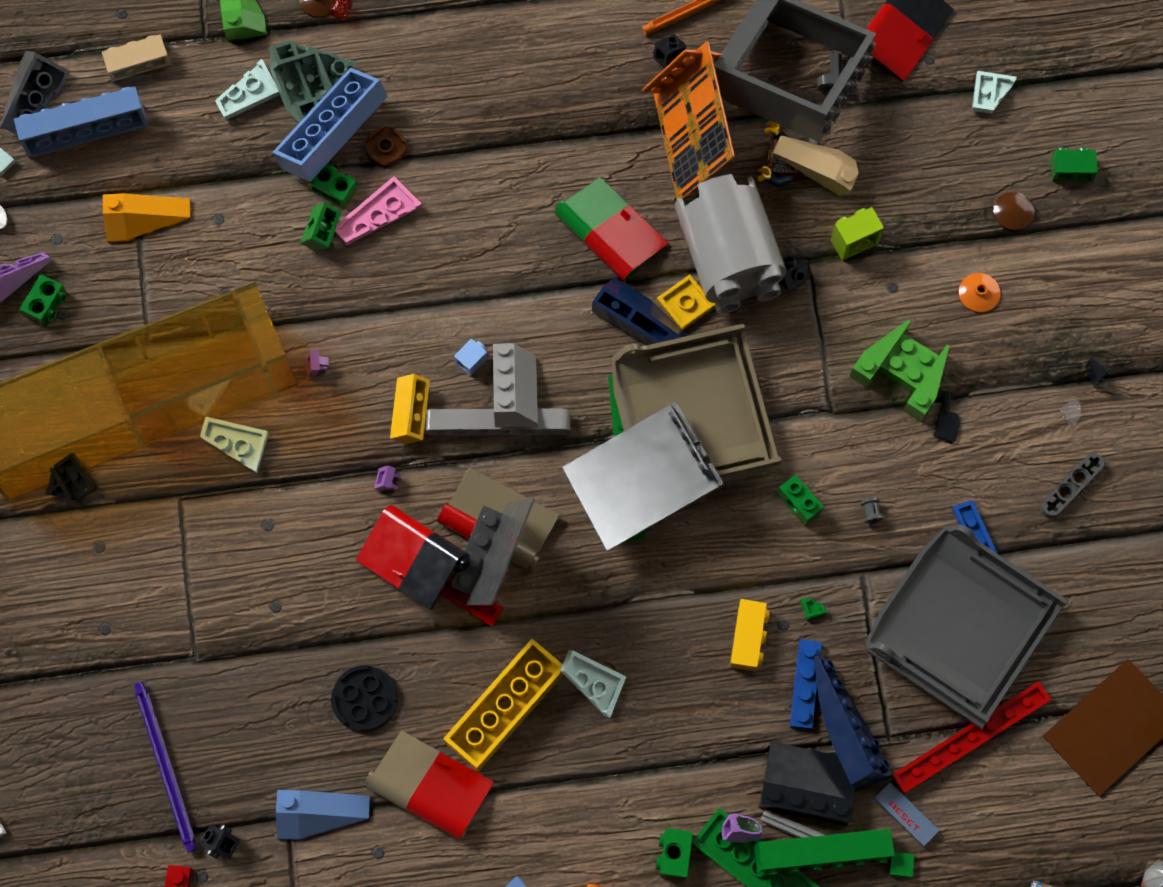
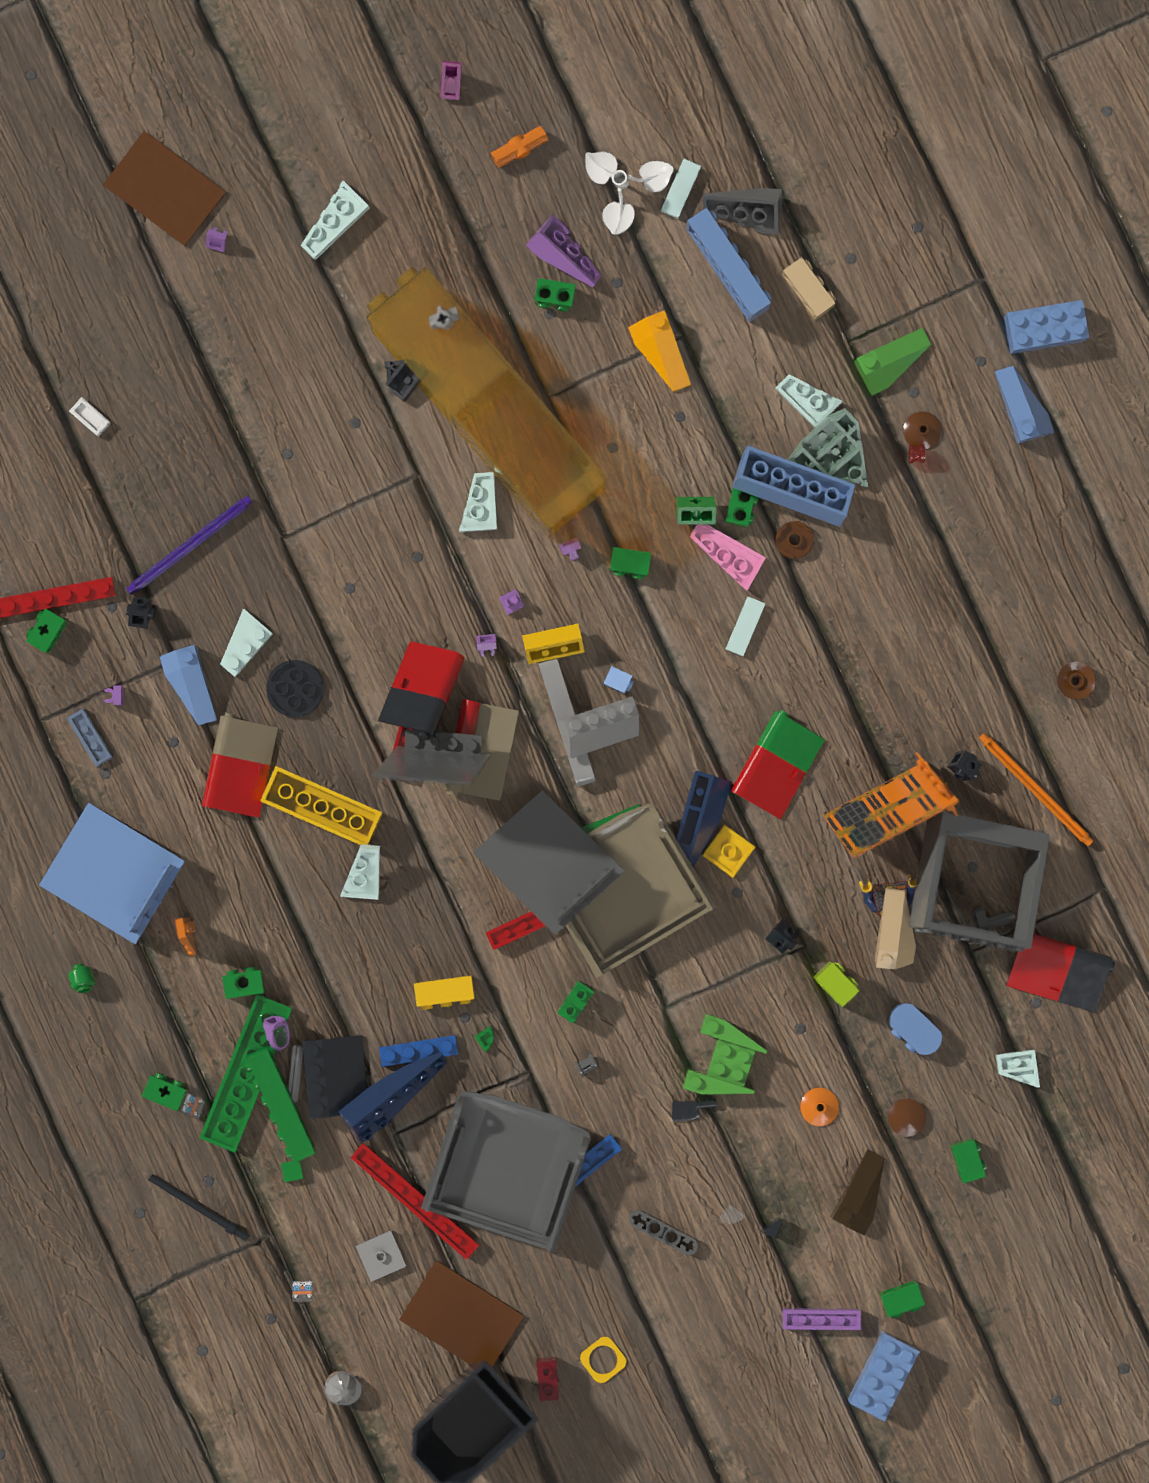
camera: 70 degrees right, 15 degrees up
light grey brick [674,174,787,314] -> none
sand blue tile [874,783,939,847] -> none
none -> light aqua wing [220,608,273,677]
none -> light grey plate [356,1230,407,1282]
none -> light grey piece [428,305,460,330]
none -> red gear [485,912,545,950]
none -> medium lavender tile [499,589,525,615]
none -> green brick [610,547,651,580]
none -> light aqua tile [725,597,765,657]
none -> dark brown wedge [830,1149,885,1235]
none -> medium blue brick [888,1003,942,1055]

